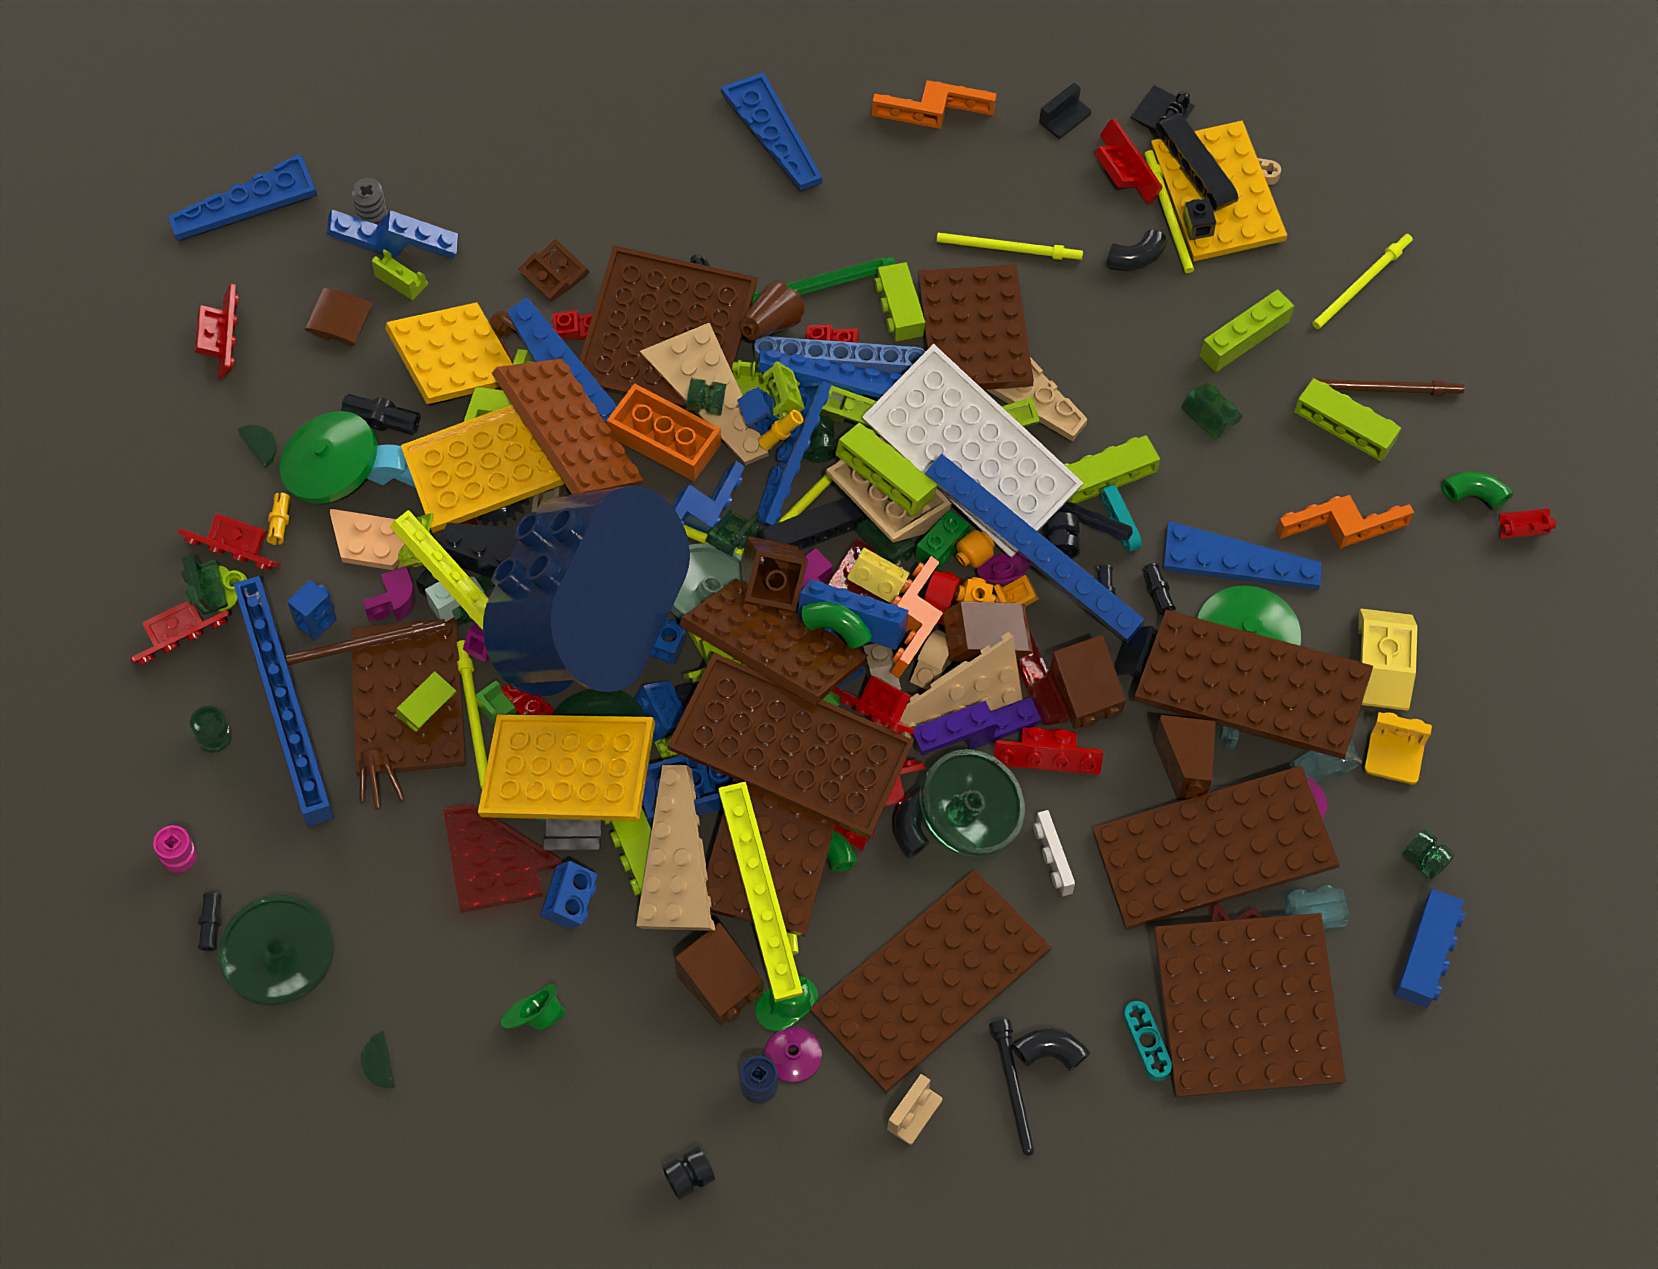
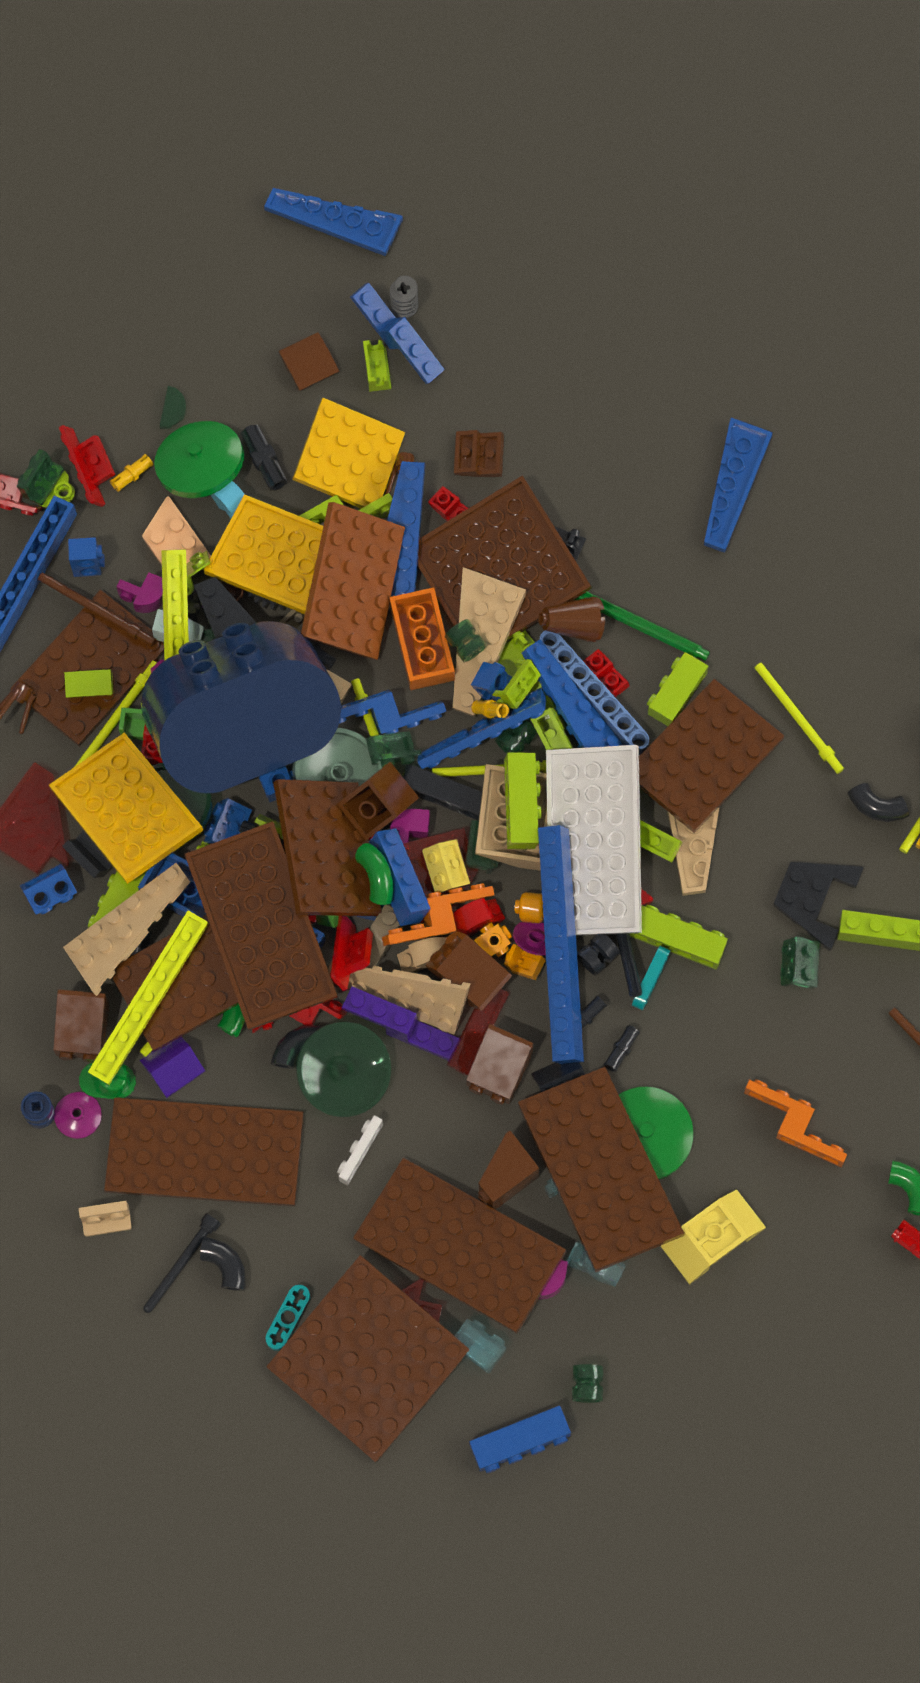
camera: 50 degrees right, 10 degrees up
red bracket [195,284,239,379] -> none
orange bracket [872,80,997,129] -> none
green brick [915,510,970,572] -> none
red bracket [993,727,1103,775] -> none
blue wing [1163,521,1322,590] -> none
lime brick [1294,378,1401,462] -> none
yellow bracket [1364,712,1432,785] -> none
none -> dark purple slope [140,1037,206,1098]
none -> black wing [773,862,864,951]

